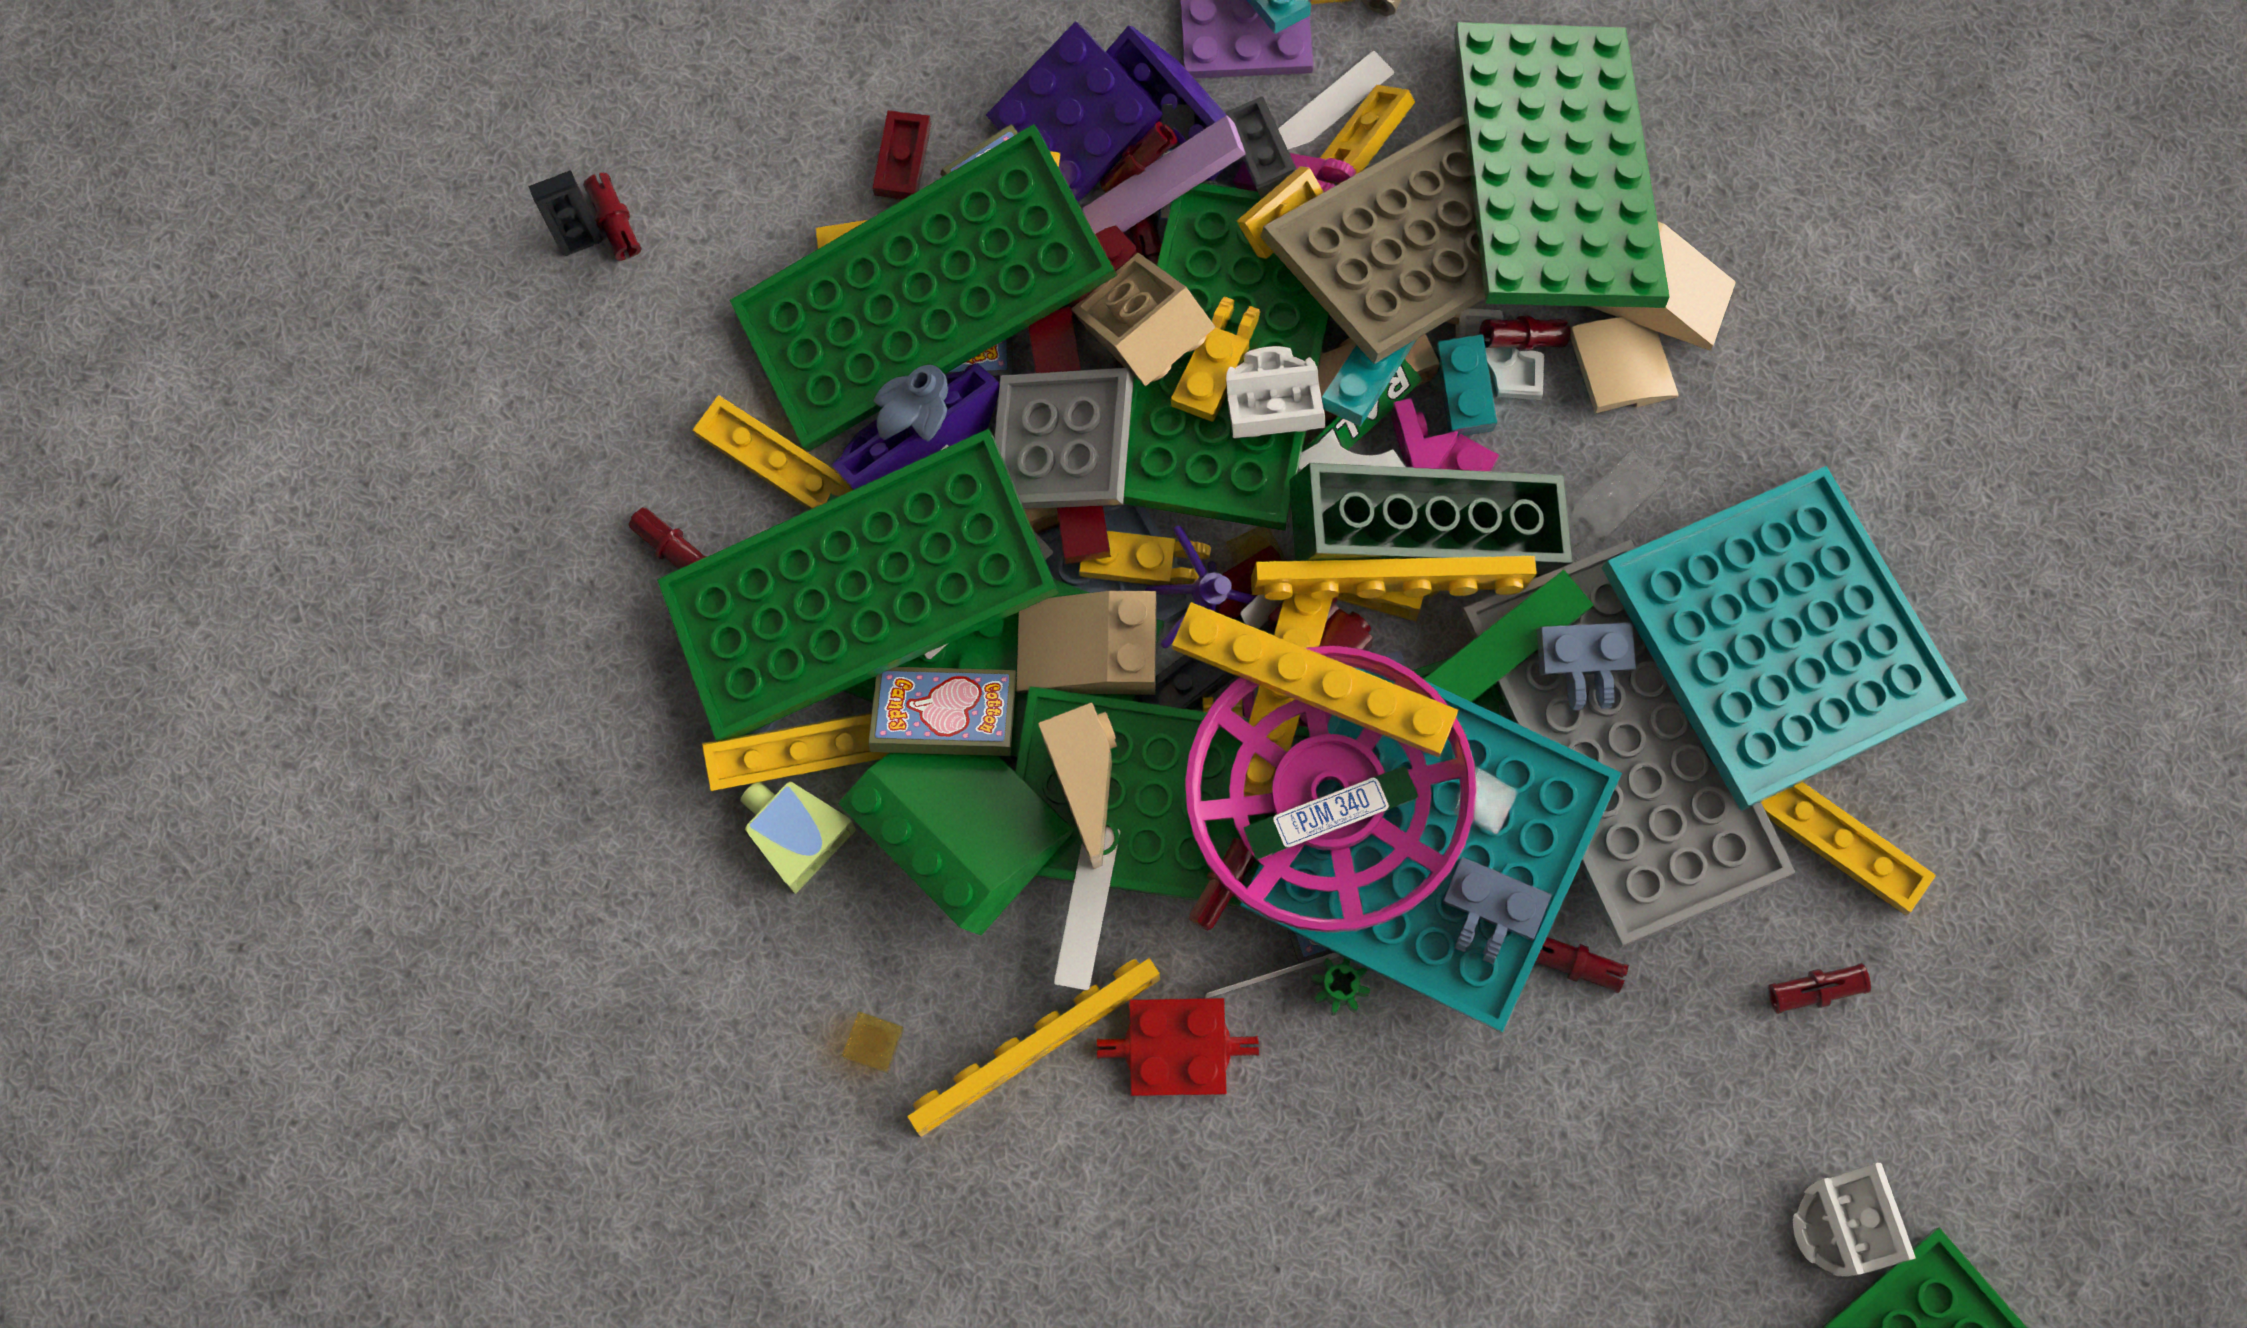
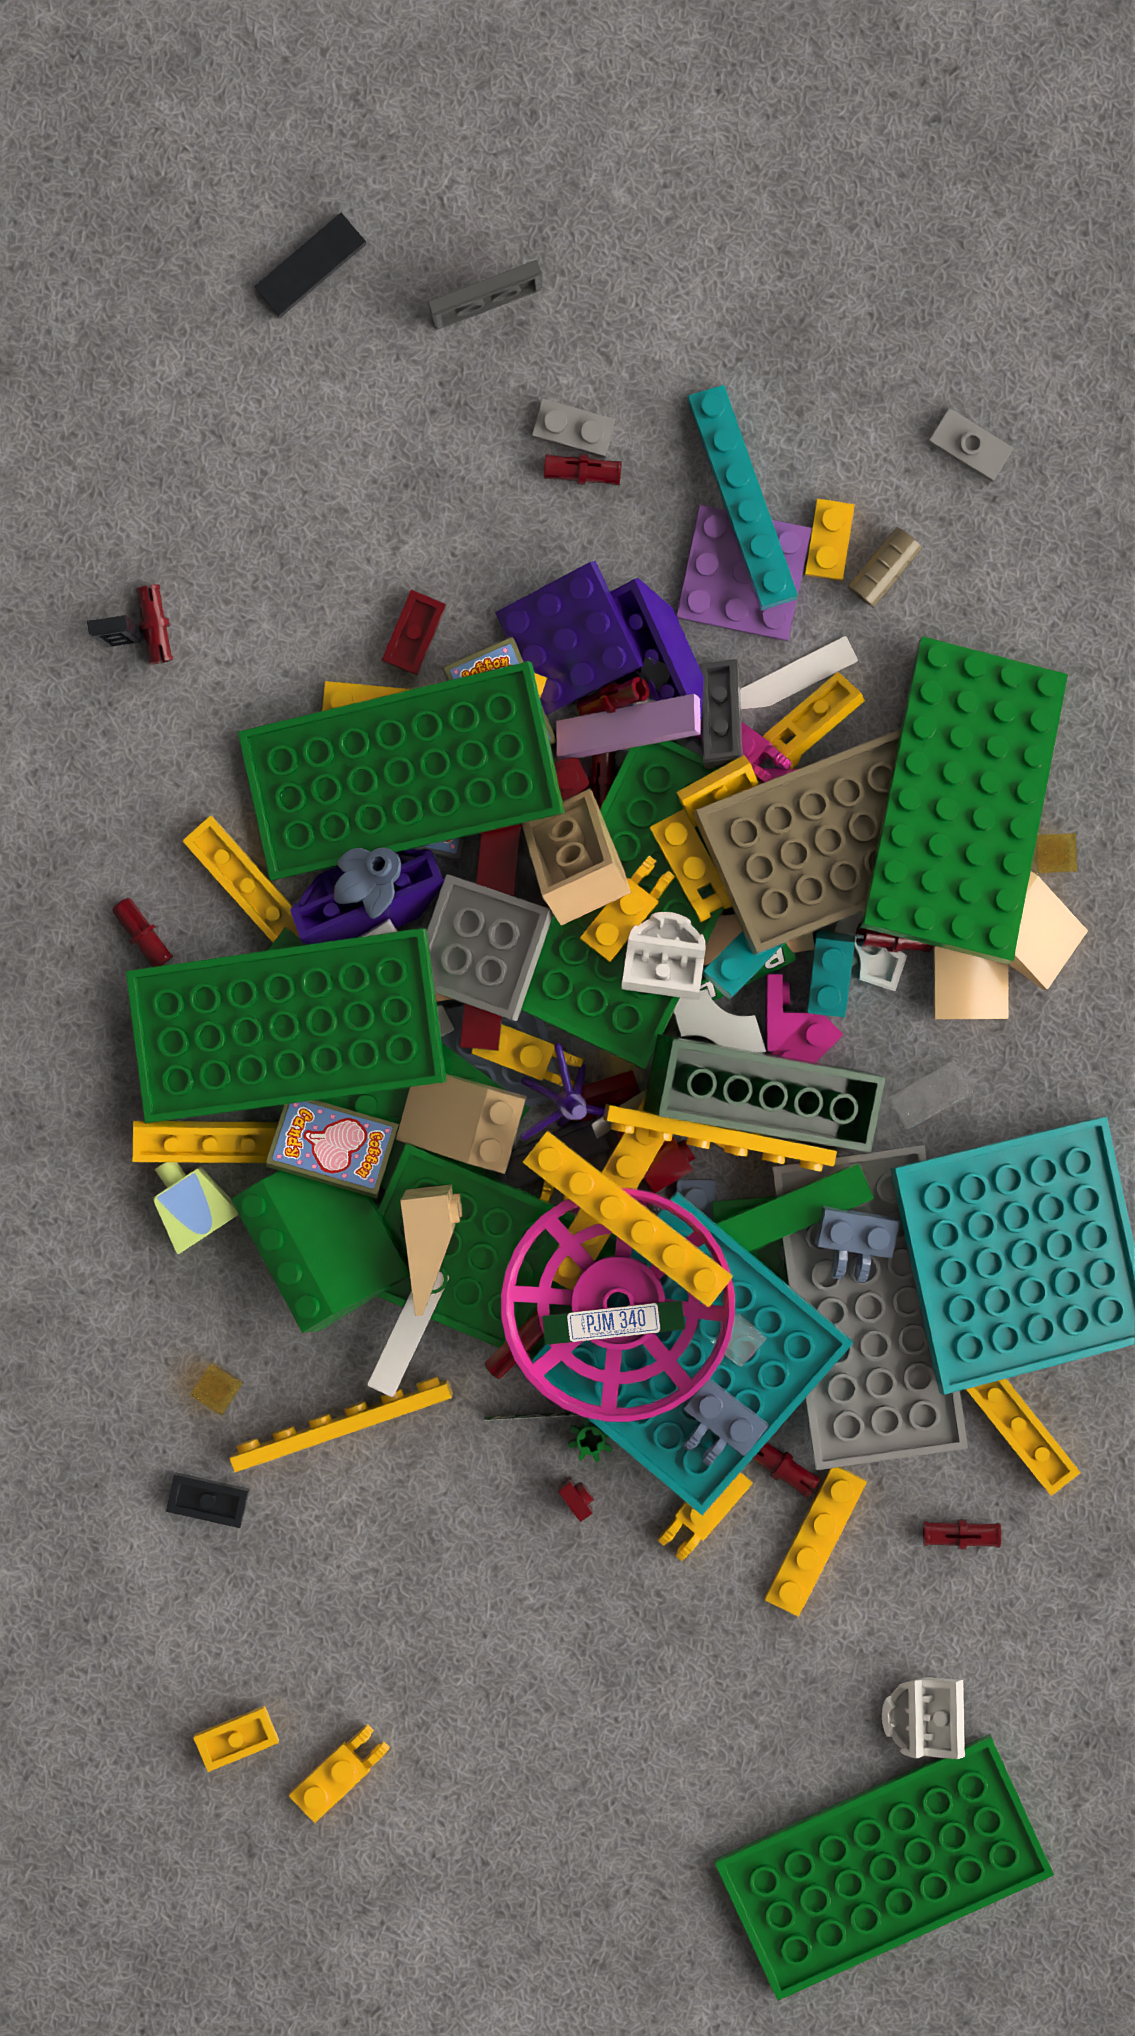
camera: 10 degrees right, 15 degrees up
red plate [1097,998,1259,1096] -> none
none -> black plate [166,1472,250,1528]
none -> dark red plate [558,1477,594,1522]
none -> yellow plate [650,809,732,922]
none -> yellow hinge [657,1472,753,1561]
none -> yellow plate [764,1467,867,1617]
none -> clear yellow plate [1036,833,1077,874]

